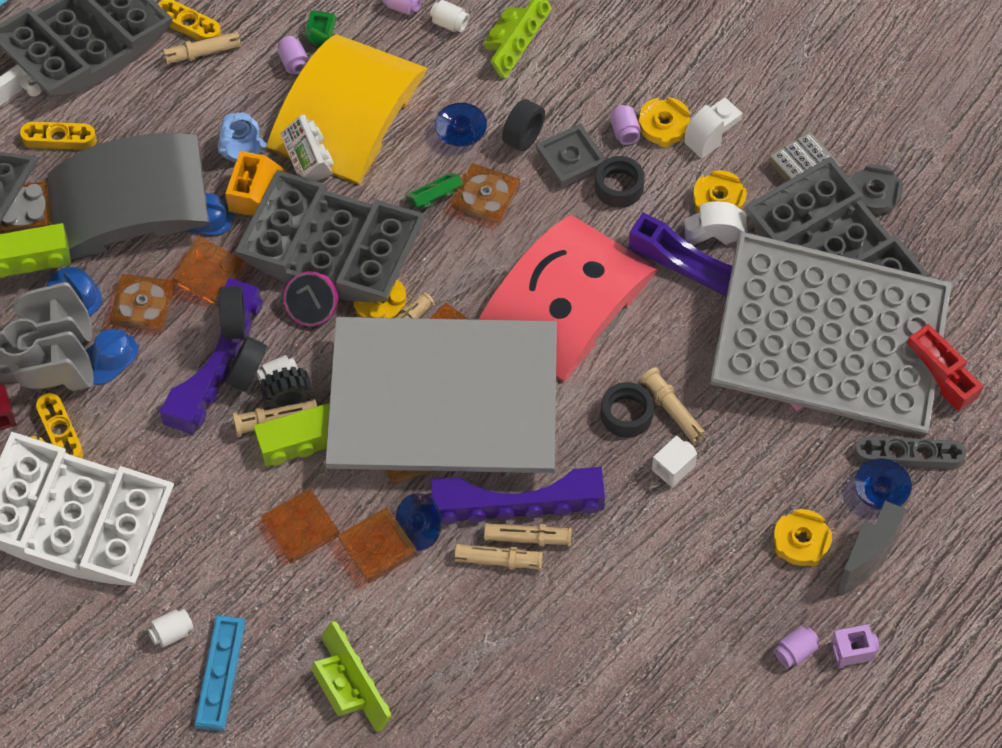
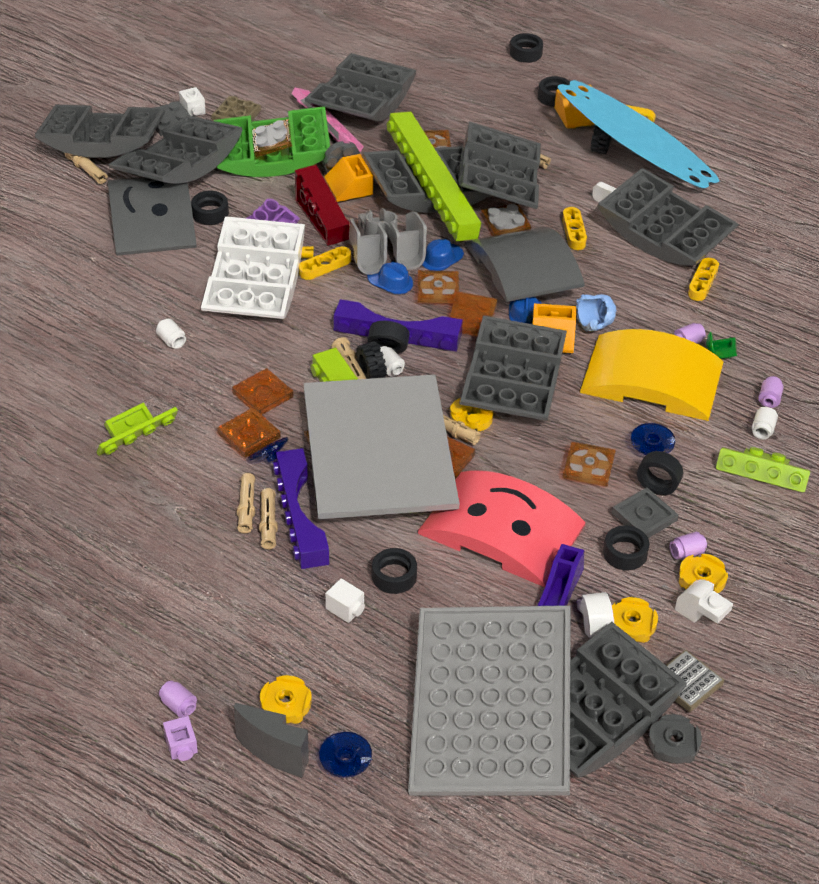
camera: 80 degrees right, 15 degrees down
tan pin [163,31,241,65] -> none
dark azure tile [194,615,246,732] -> none
black tyre [219,286,245,339] -> none
white slope [280,114,334,181] -> none
black tile [284,271,338,326] -> none
green plate [405,172,463,209] -> none
tan pin [638,367,706,443] -> none
dark grey beam [854,436,966,469] -> none
red slope [907,324,984,412] -> none

